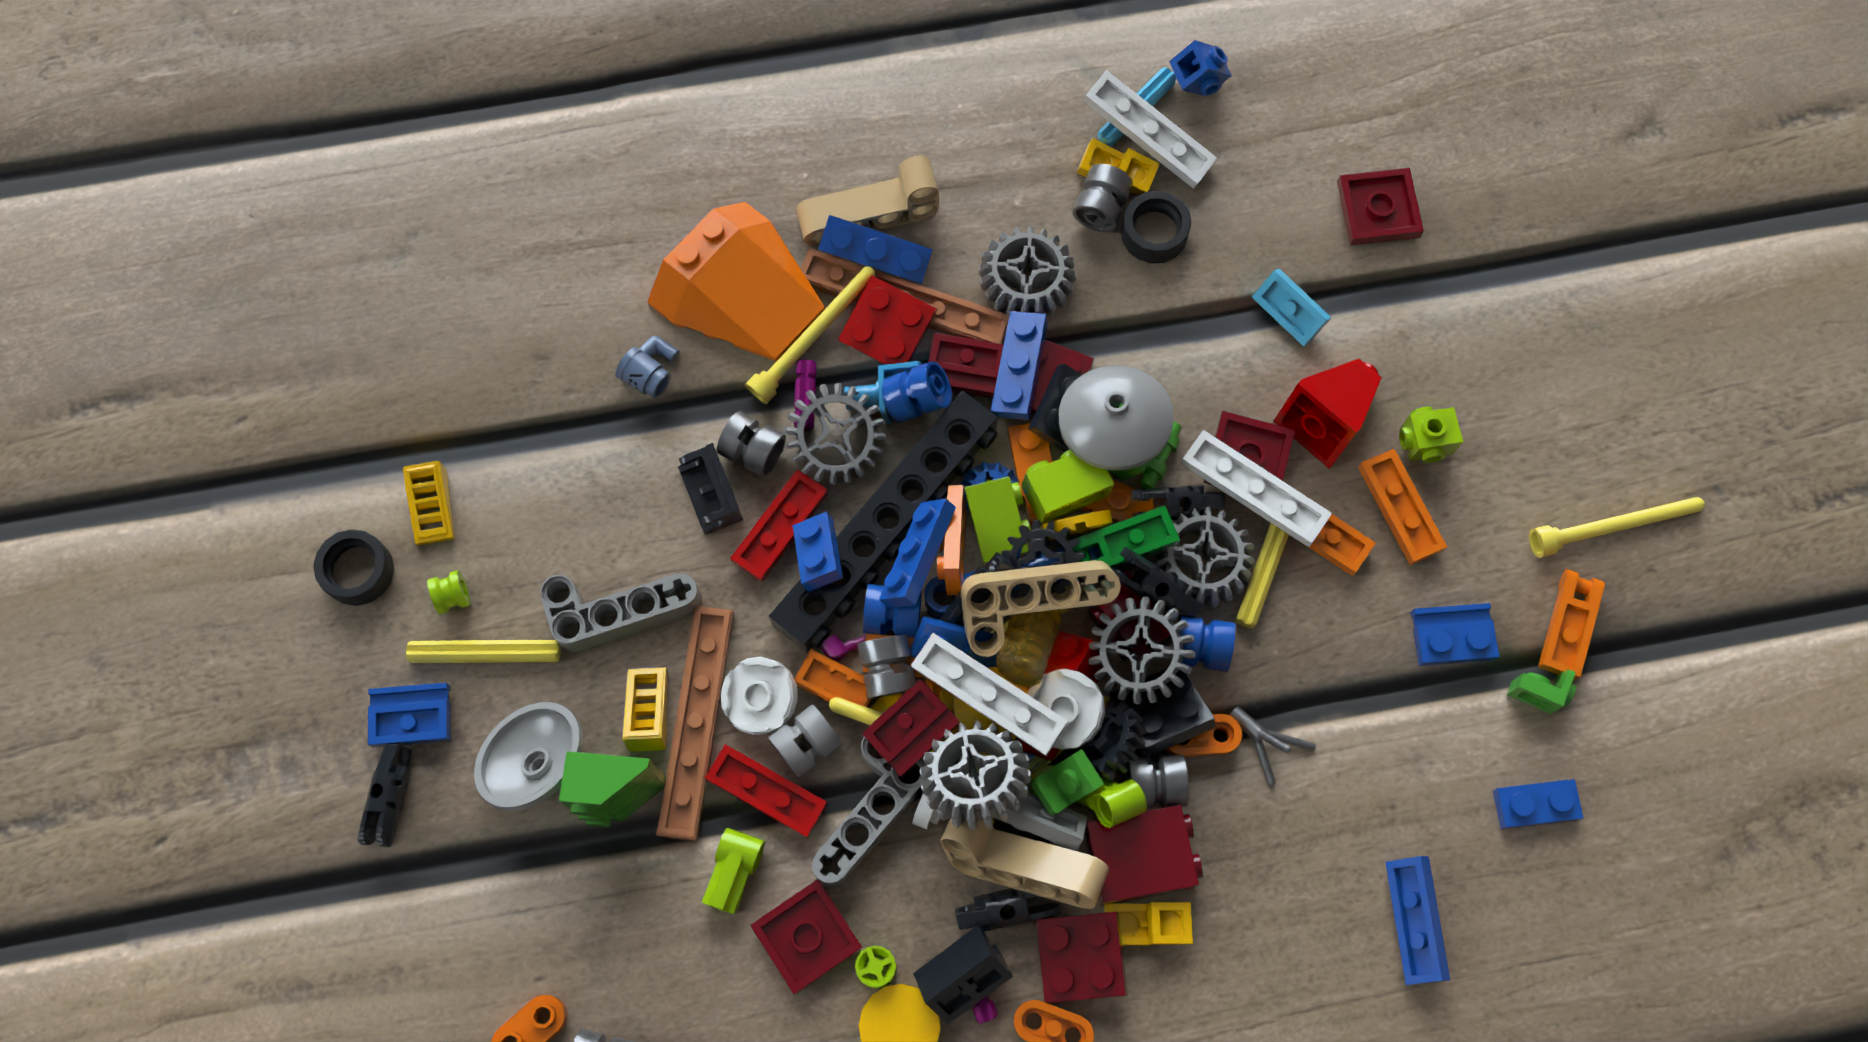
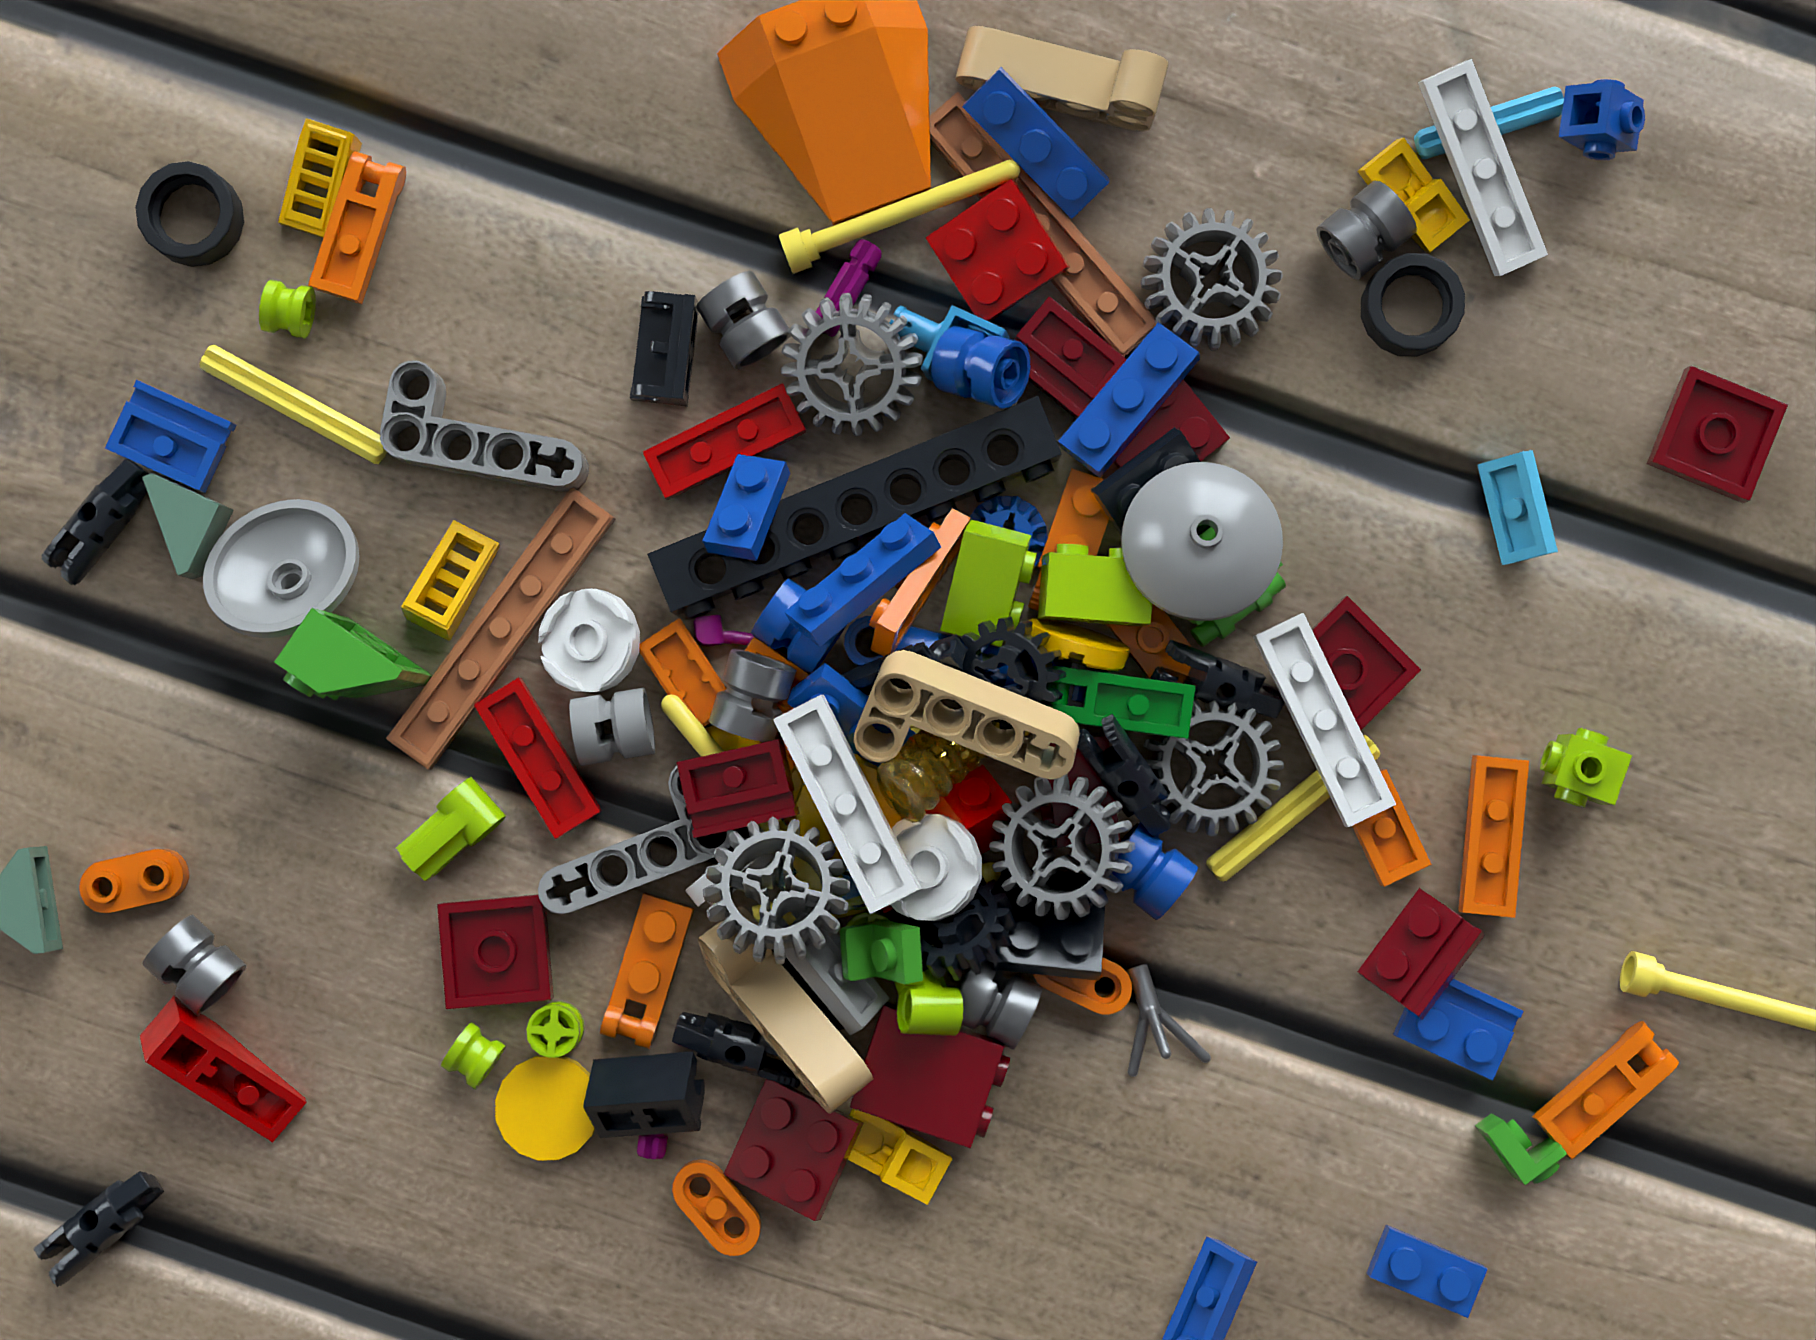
camera: 30 degrees right, 15 degrees up
sand blue piece [615,336,680,398] -> none
red slope [1273,359,1382,469] -> none
none -> sand green slope [142,473,234,579]
none -> orange plate [308,151,406,305]
none -> lime wheel [441,1022,506,1090]
none -> orange plate [600,893,695,1049]
none -> dark red plate [1357,888,1485,1020]

